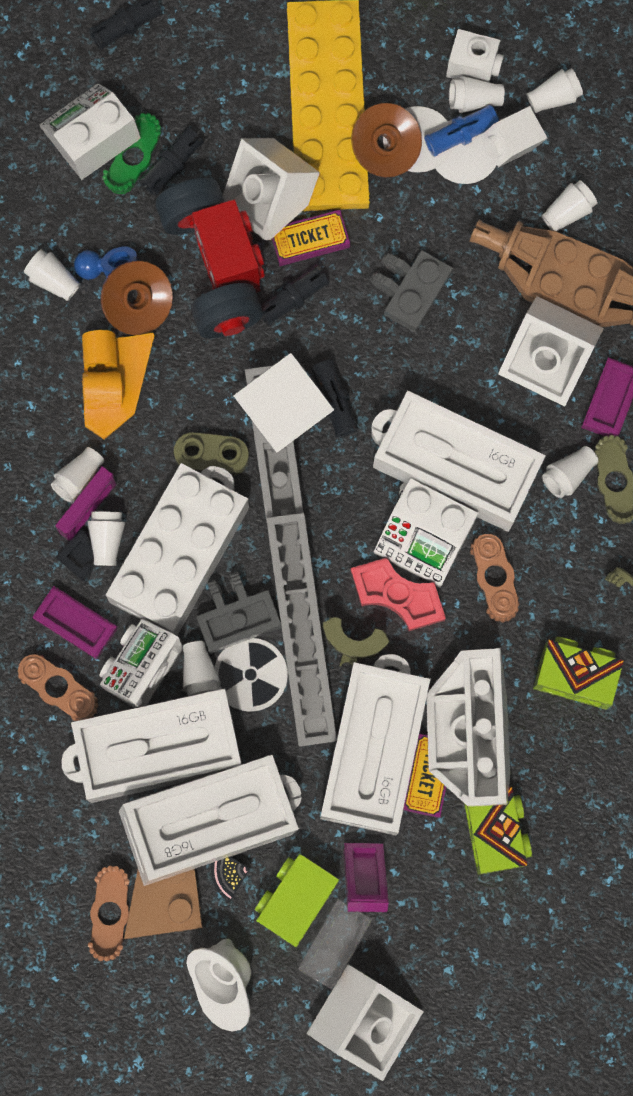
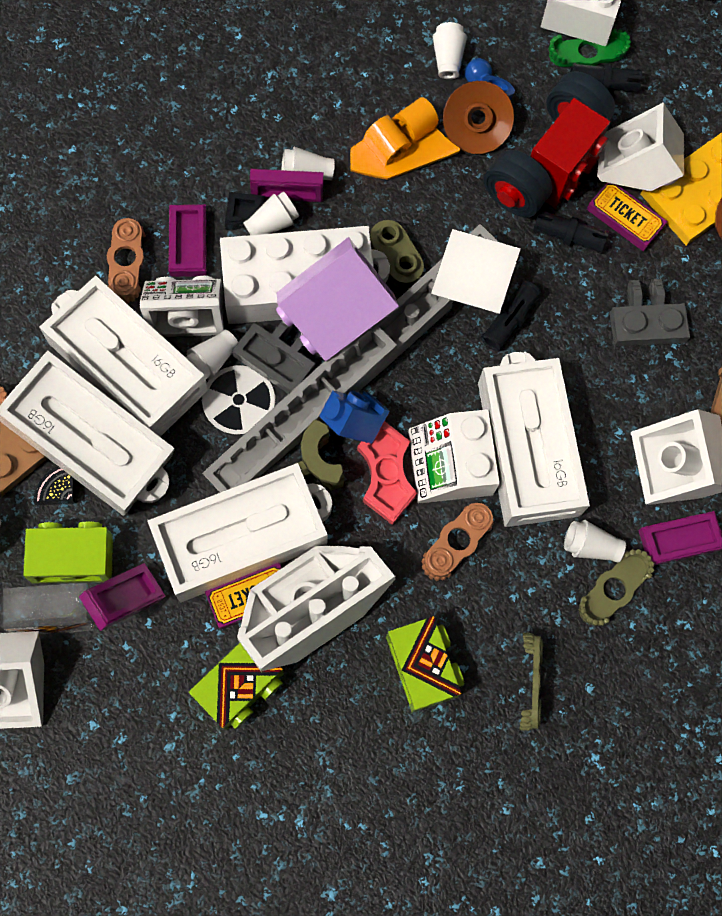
camera: 50 degrees right, 5 degrees down
none -> lavender brick [276,237,399,361]
none -> blue brick [319,390,390,444]

